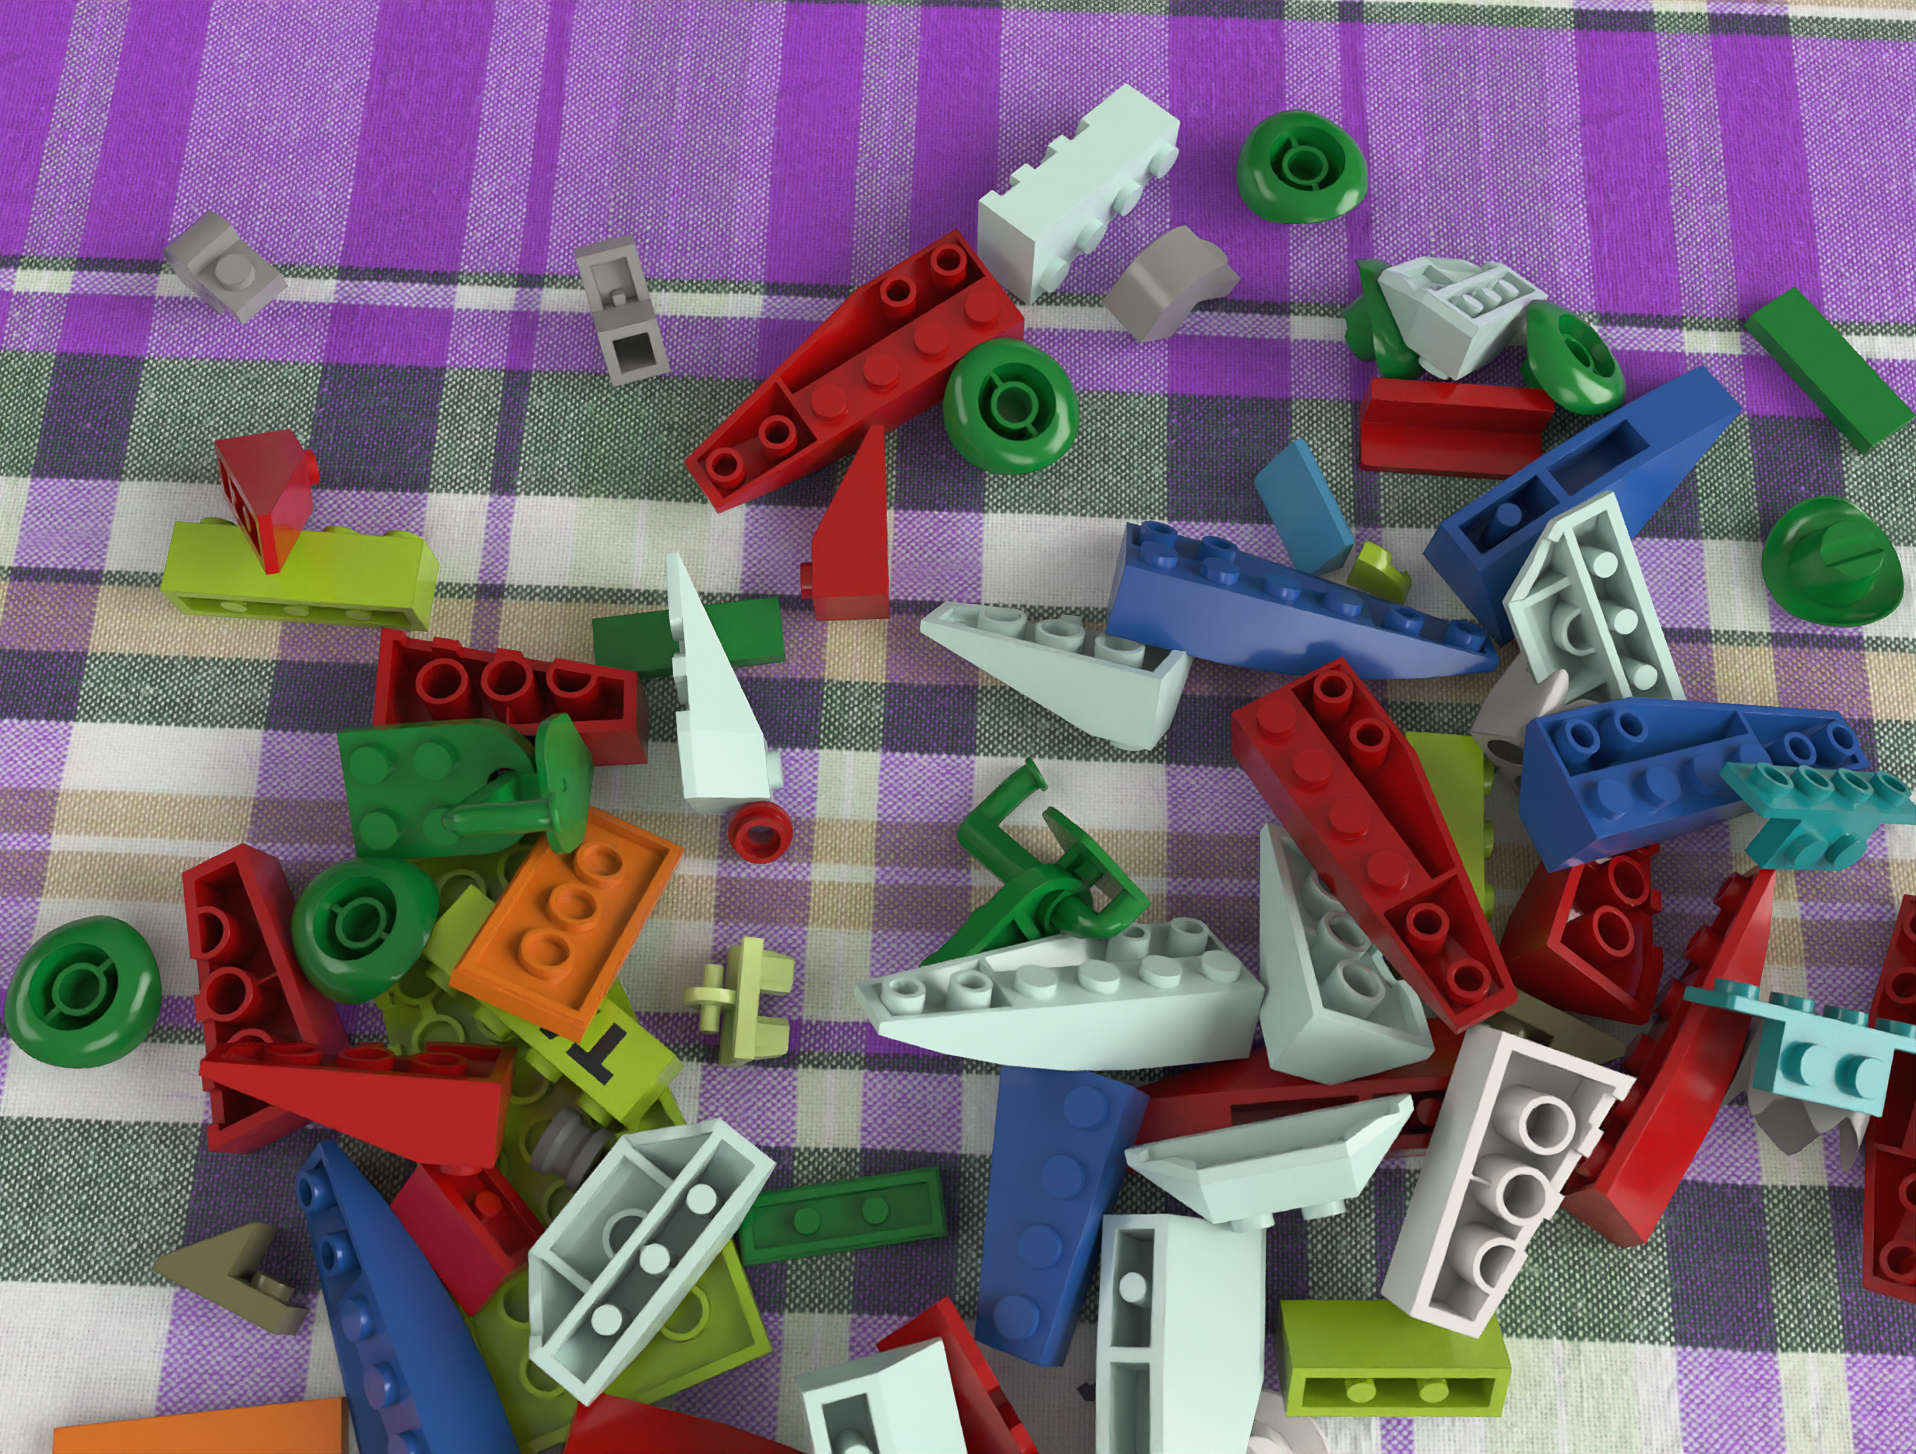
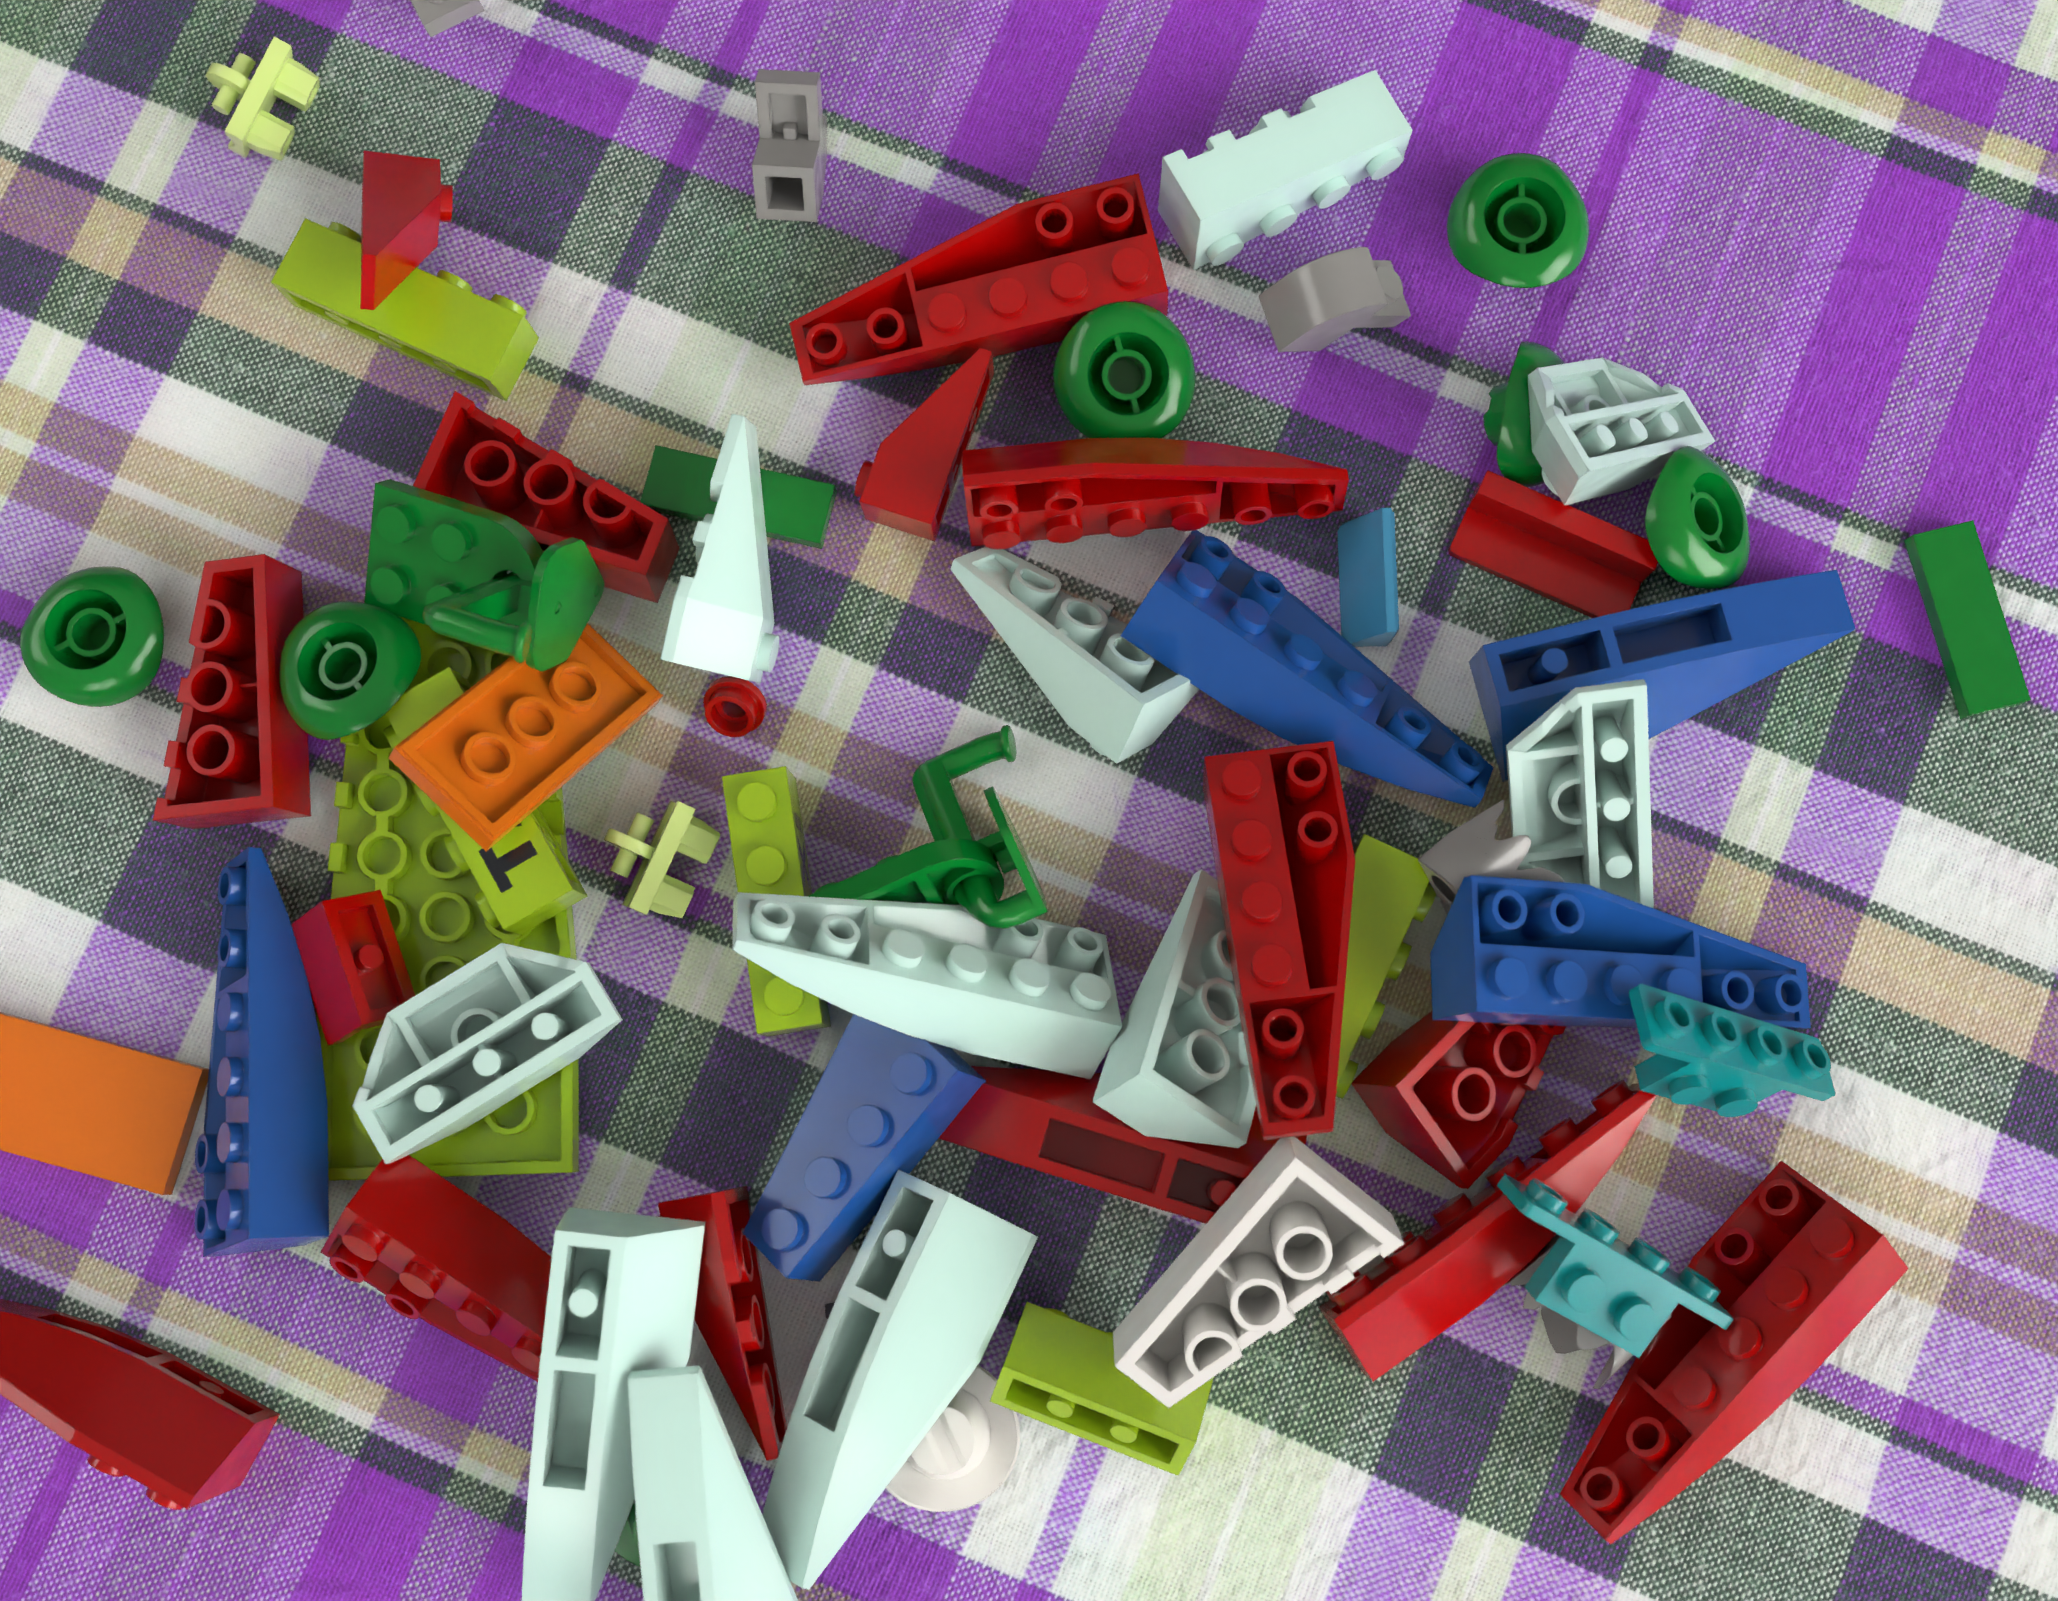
camera: 30 degrees right, 10 degrees up
olive slope [151,1222,310,1335] -> none
red wedge [199,1041,518,1176] -> none
dark grey wheel [530,1106,617,1194] -> none
green tile [738,1166,948,1267] -> none
light aqua wedge [1124,1092,1414,1233] -> none
lime tile [1346,541,1412,605] -> none
olive slope [1482,988,1628,1066] -> none
green hat [1761,496,1904,628] -> none
none -> yellowish green hips [205,37,320,161]
none -> lime brick [722,766,831,1037]
none -> red wedge [962,438,1349,549]

